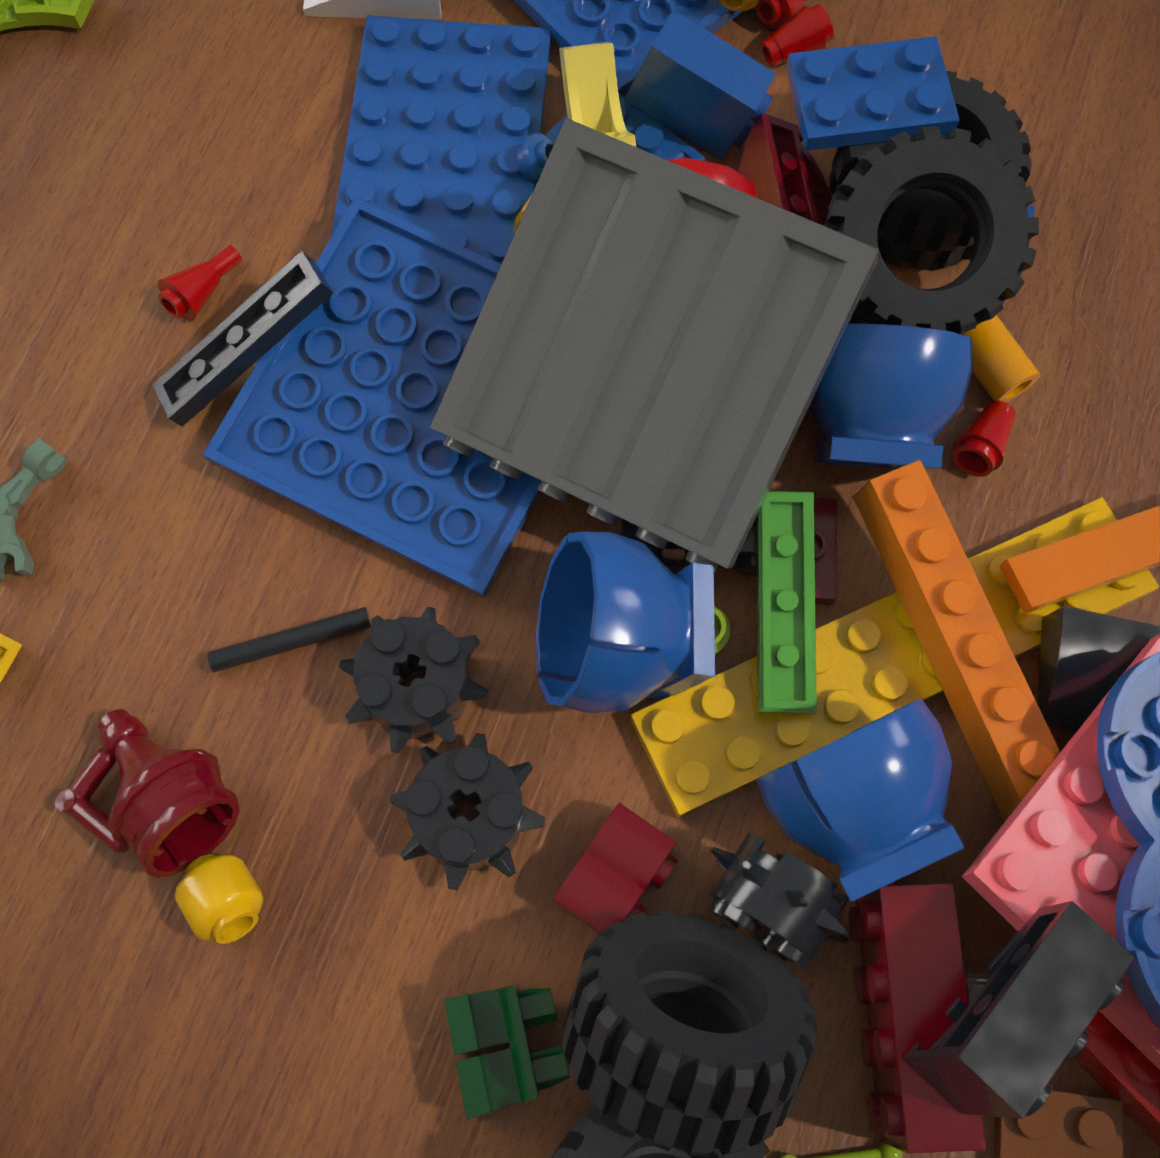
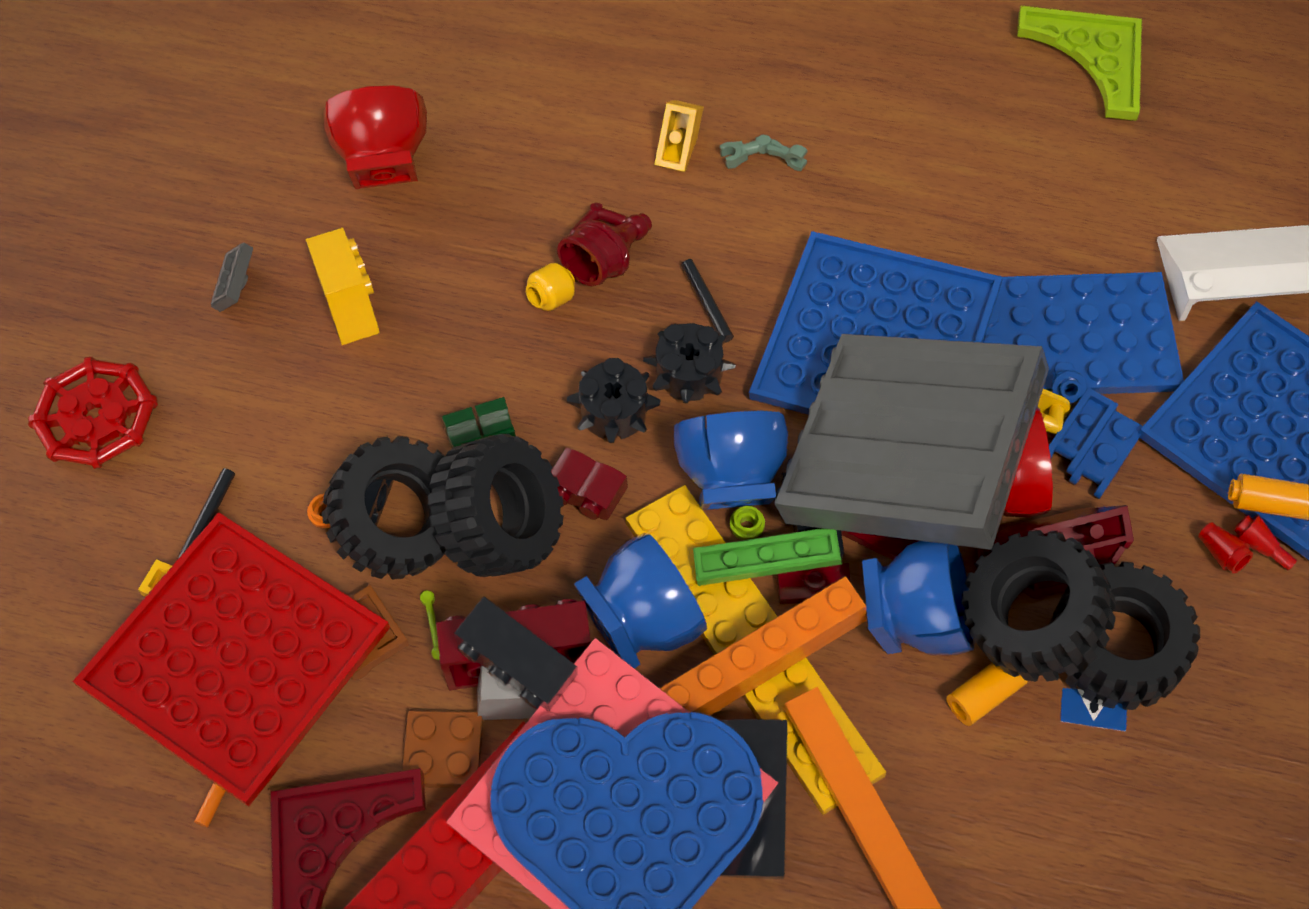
camera: 85 degrees right, 10 degrees down
black plate [153,251,334,427] -> none
red cone [158,245,242,321] -> none
light yellow arch [559,42,636,147] -> none
blue brick [623,9,776,160] -> none
black brick [708,833,849,968] -> none
blue plate [786,36,960,151] -> none
red cone [953,400,1016,477] -> none

